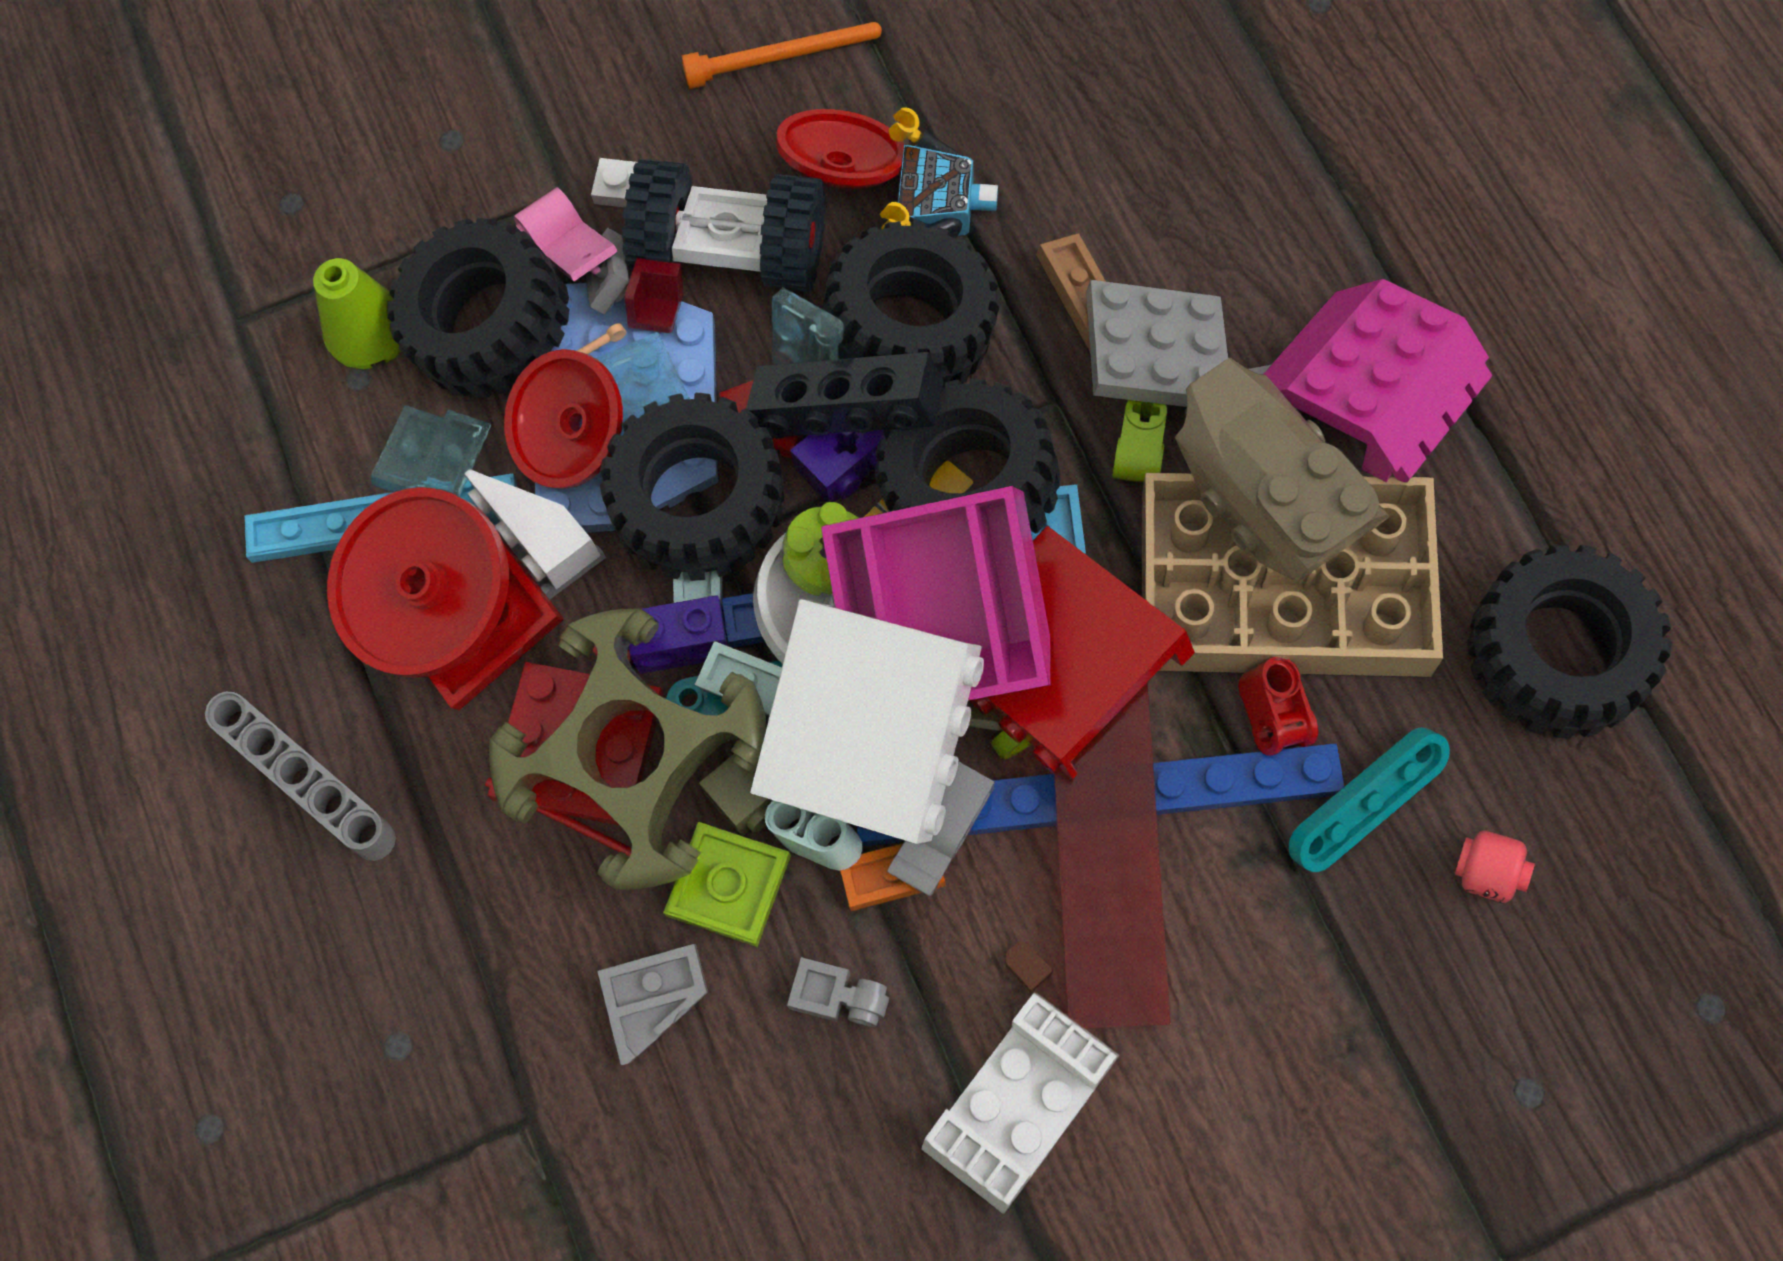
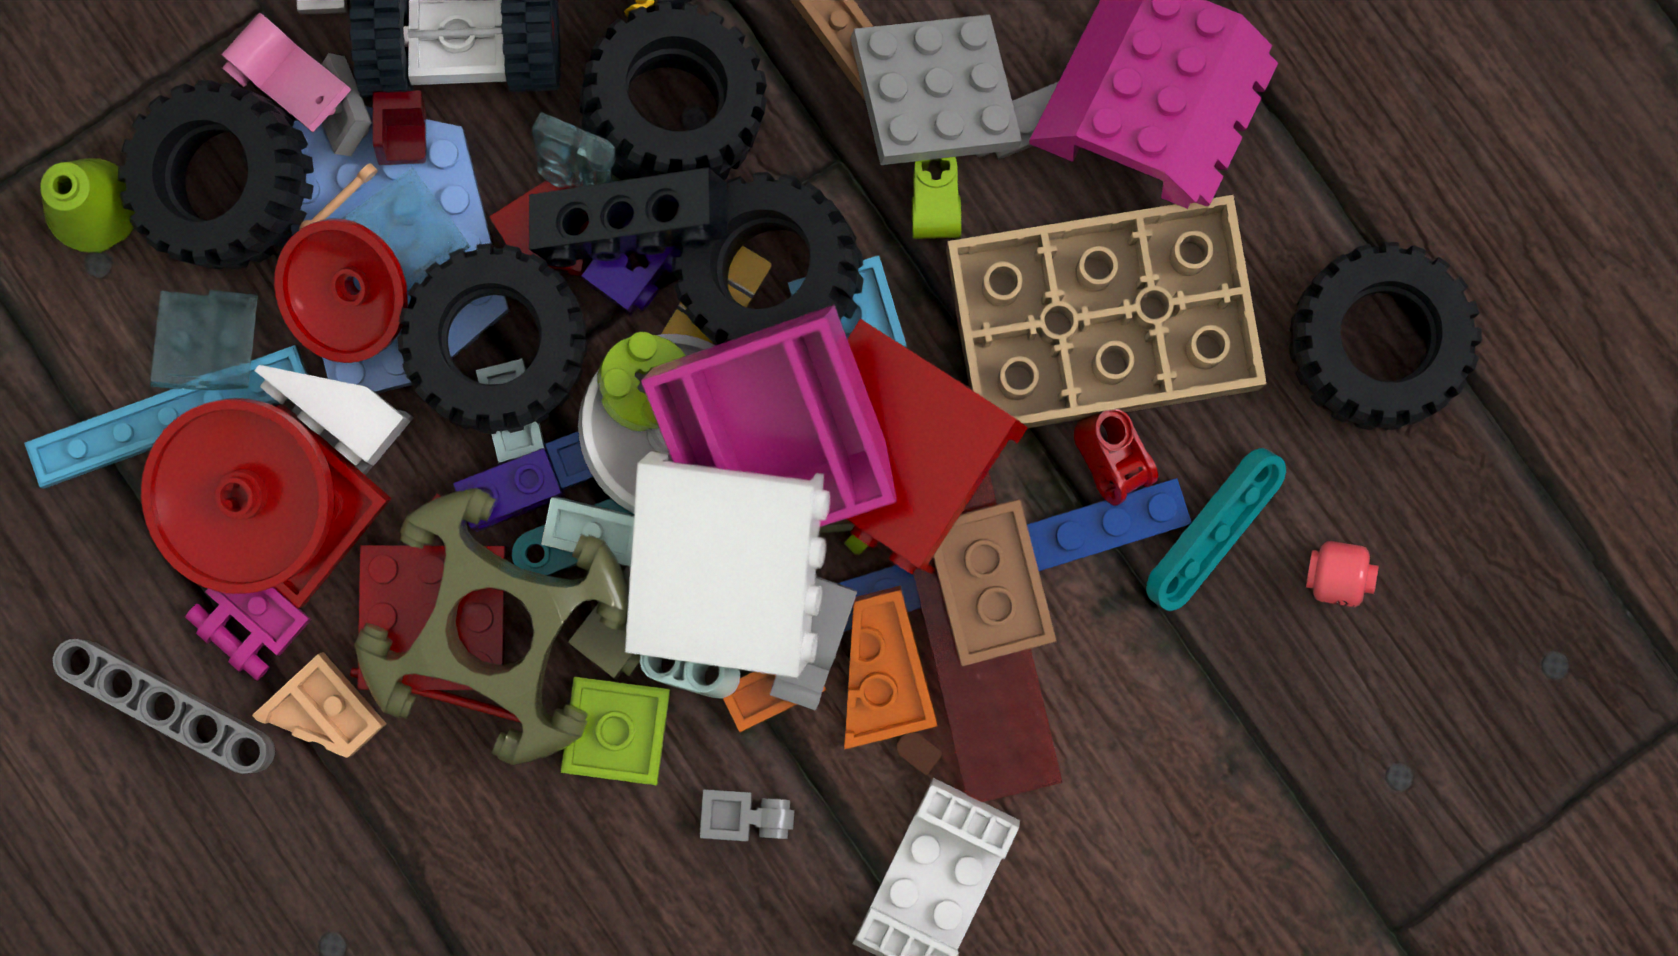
camera: 20 degrees left, 15 degrees up
light grey wing [597,944,708,1065] -> none
dark tan slope [1175,358,1390,582] -> none
none -> dark pink plate [185,587,312,681]
none -> light nougat wing [252,652,387,758]
none -> orange wing [844,585,938,750]
none -> medium nougat plate [933,499,1057,666]

